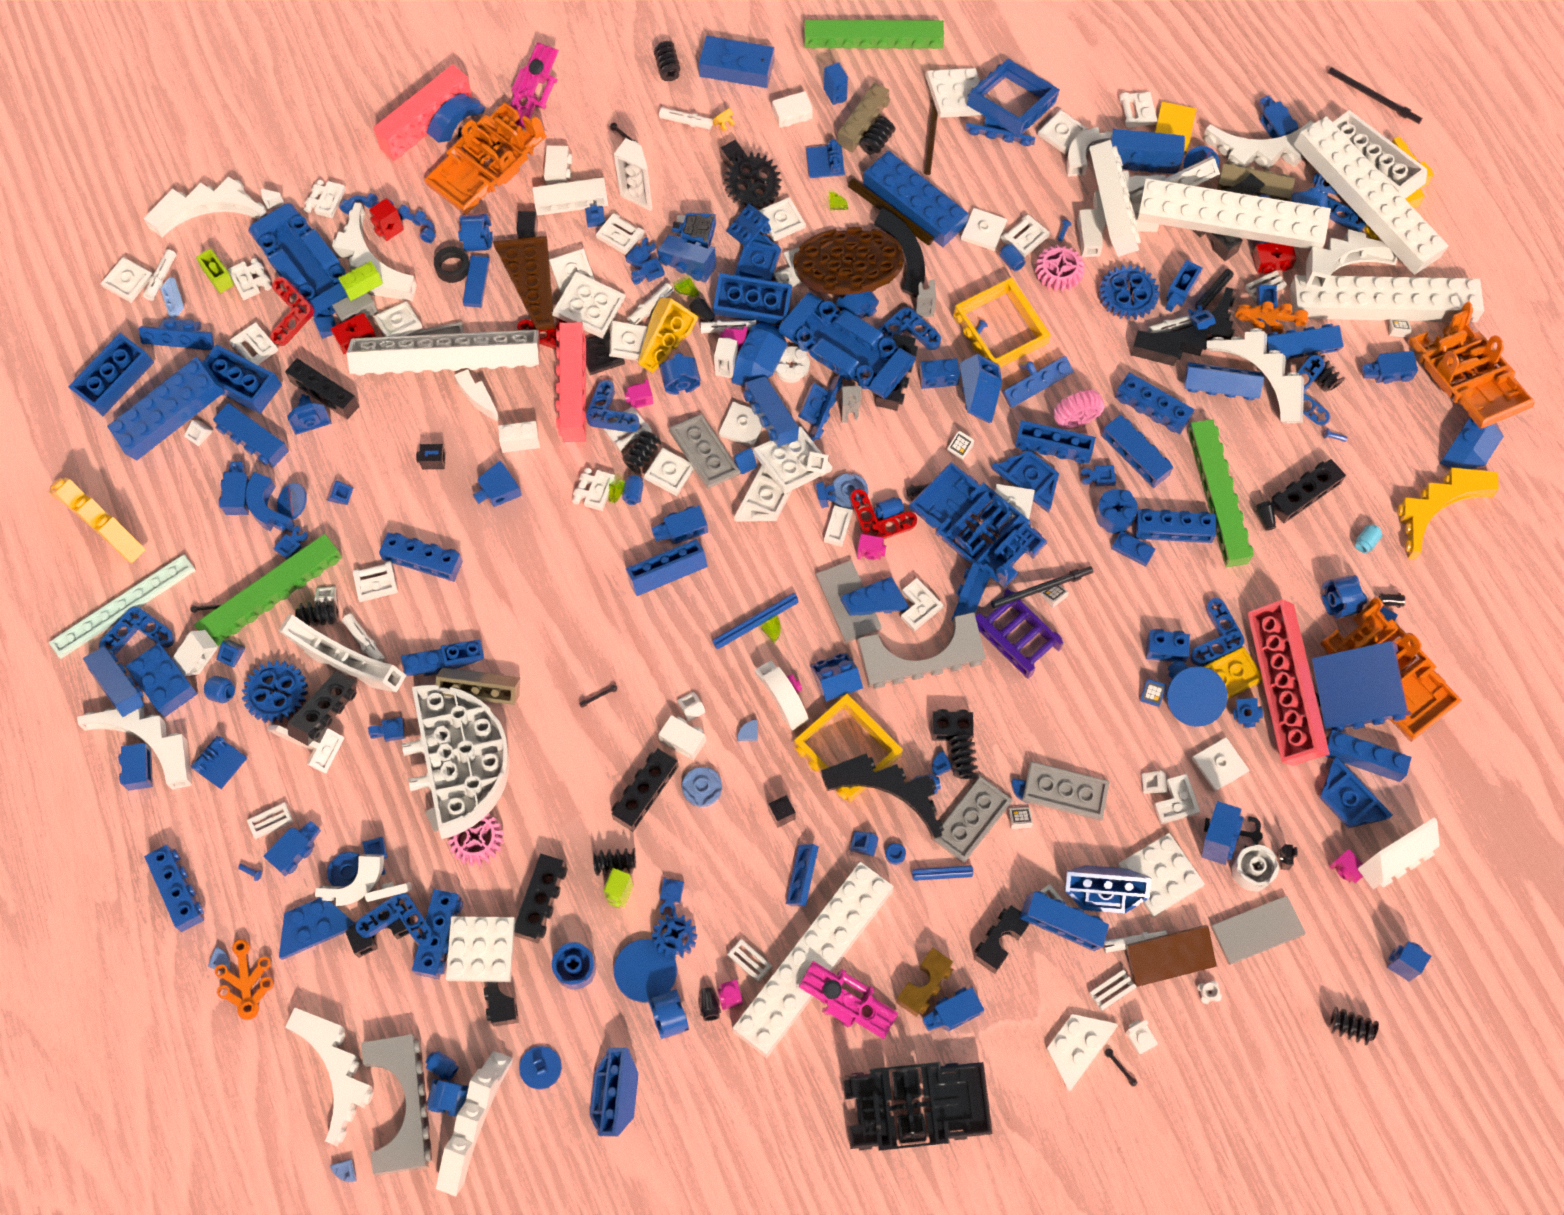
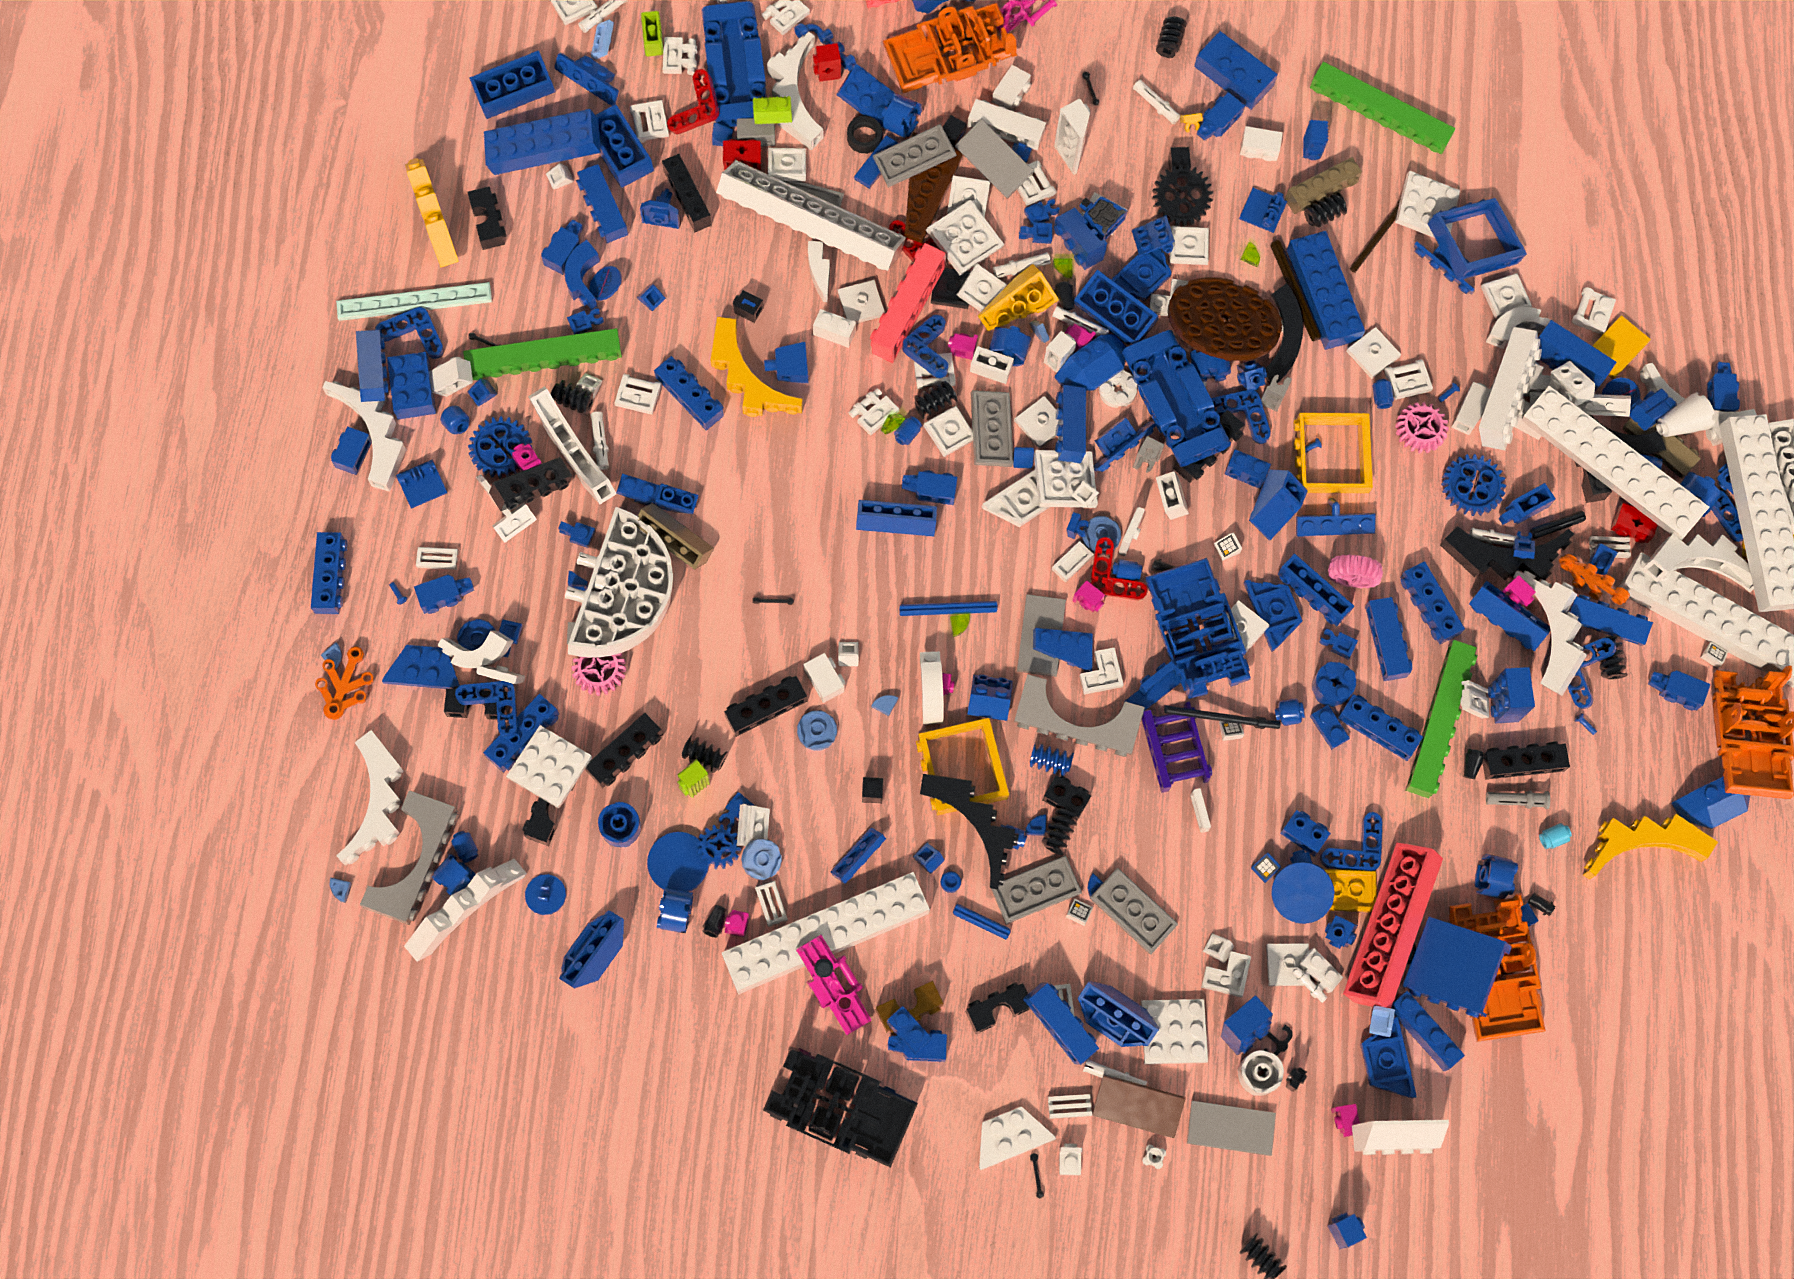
camera: 25 degrees right, 5 degrees up
none -> black arch [468,186,507,250]
none -> dark pink brick [512,443,541,472]
none -> blue slope [568,571,589,591]
none -> yellow arch [711,317,803,417]
none -> white plate [737,804,770,847]
none -> medium blue tile [741,838,782,880]
none -> blue plate [836,64,895,127]
none -> white plate [838,280,885,324]
none -> light grey tile [873,124,956,188]
none -> blue brick [887,1006,931,1055]
none -> light grey tile [955,119,1034,199]
none -> white brick [970,346,1014,384]
none -> medium blue tile [1029,320,1050,343]
none -> blue piece [1030,744,1074,776]
none -> white plate [1119,507,1145,556]
none -> white brick [1156,471,1189,520]
none -> white tile [1190,788,1211,833]
none -> blue hinge [1197,92,1245,141]
none -> blue brick [1237,360,1267,390]
none -> blue head [1275,698,1305,726]
none -> white plate [1292,948,1343,1003]
none -> light blue panel [1369,1006,1395,1037]
none -> white plate [1460,680,1489,719]
none -> light grey pin [1486,791,1550,809]
none -> blue brick [1488,667,1535,724]
none -> dark pink brick [1502,575,1536,607]
none -> white brick [1550,361,1595,406]
none -> blue brick [1630,389,1677,431]
none -> white cone [1656,392,1715,437]

